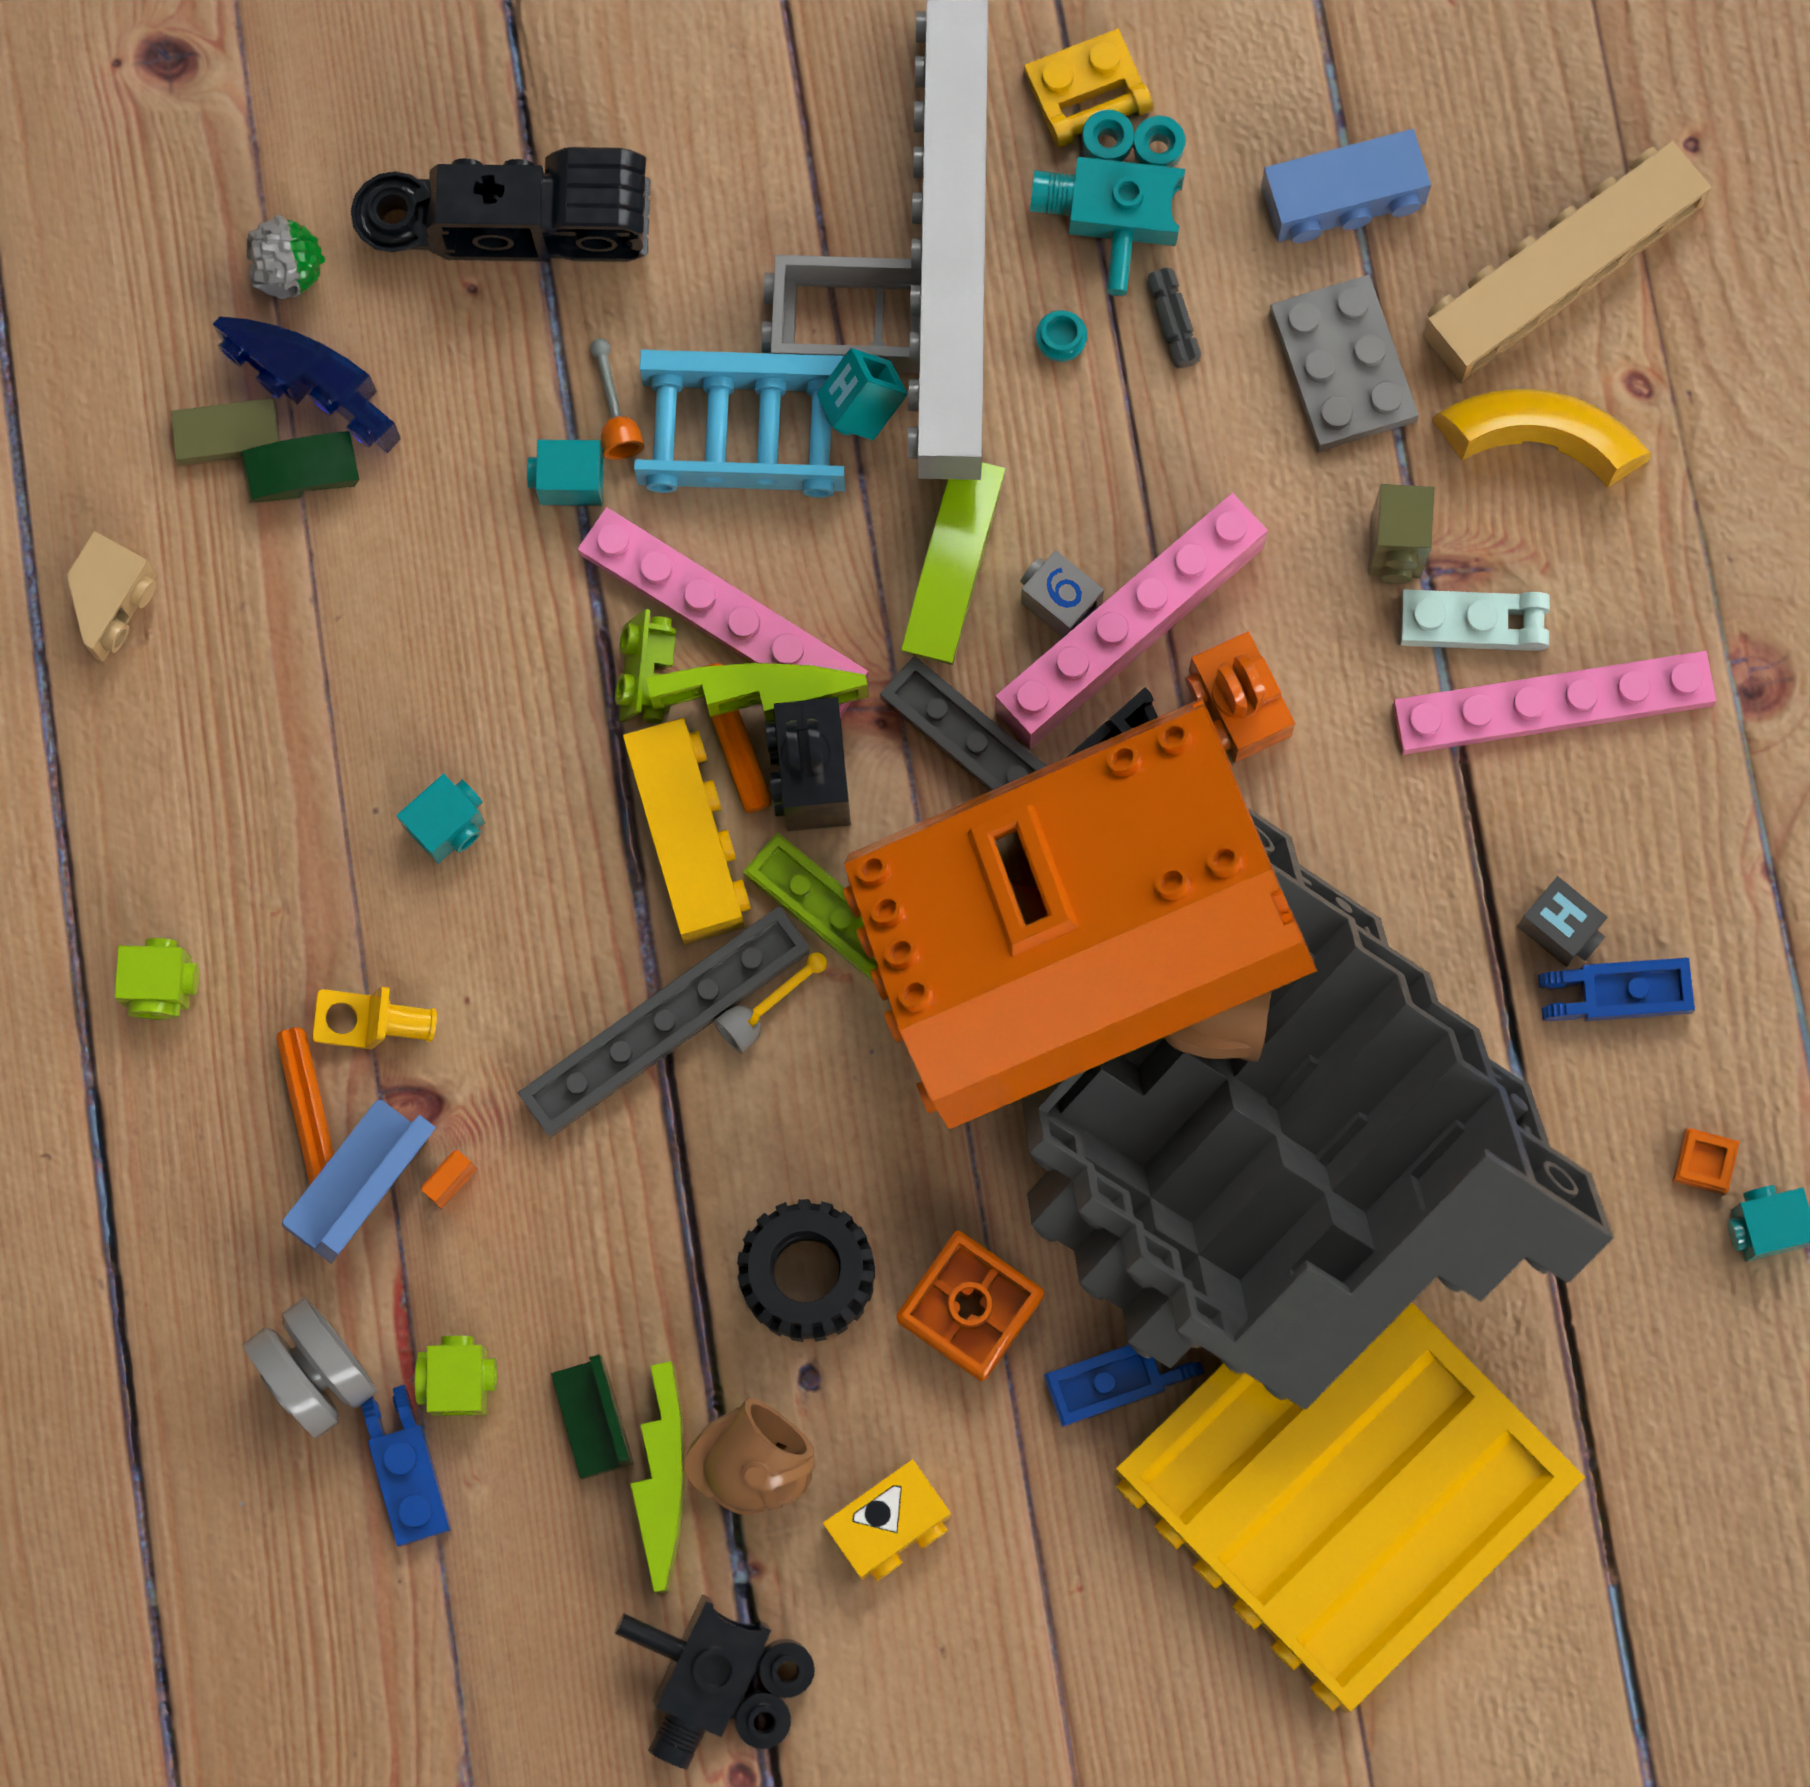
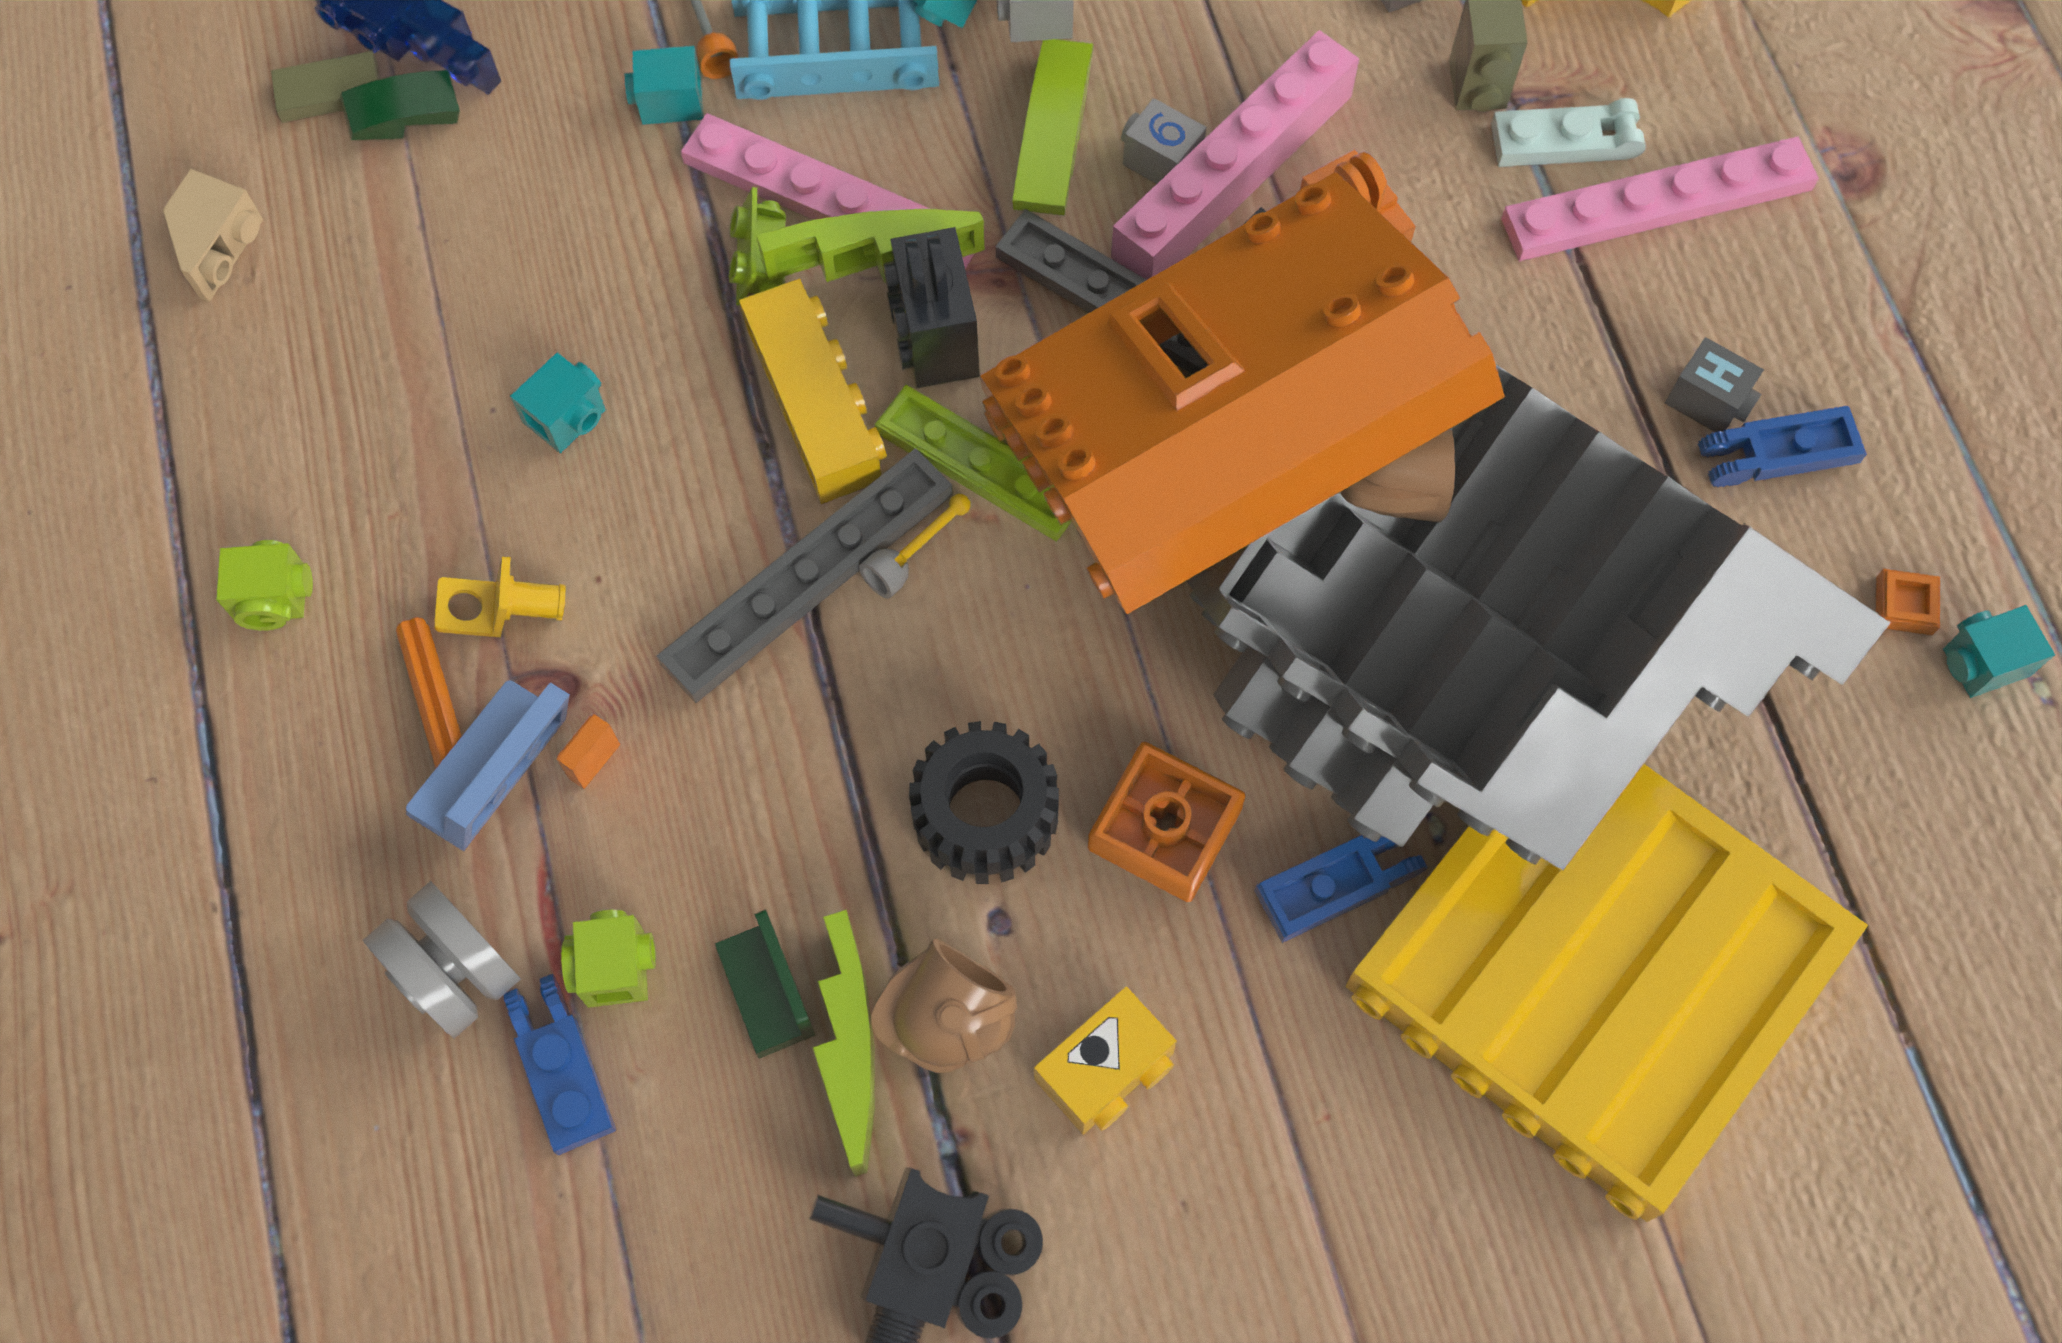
camera: 10 degrees left, 10 degrees down
orange axle [704,663,771,813] -> none

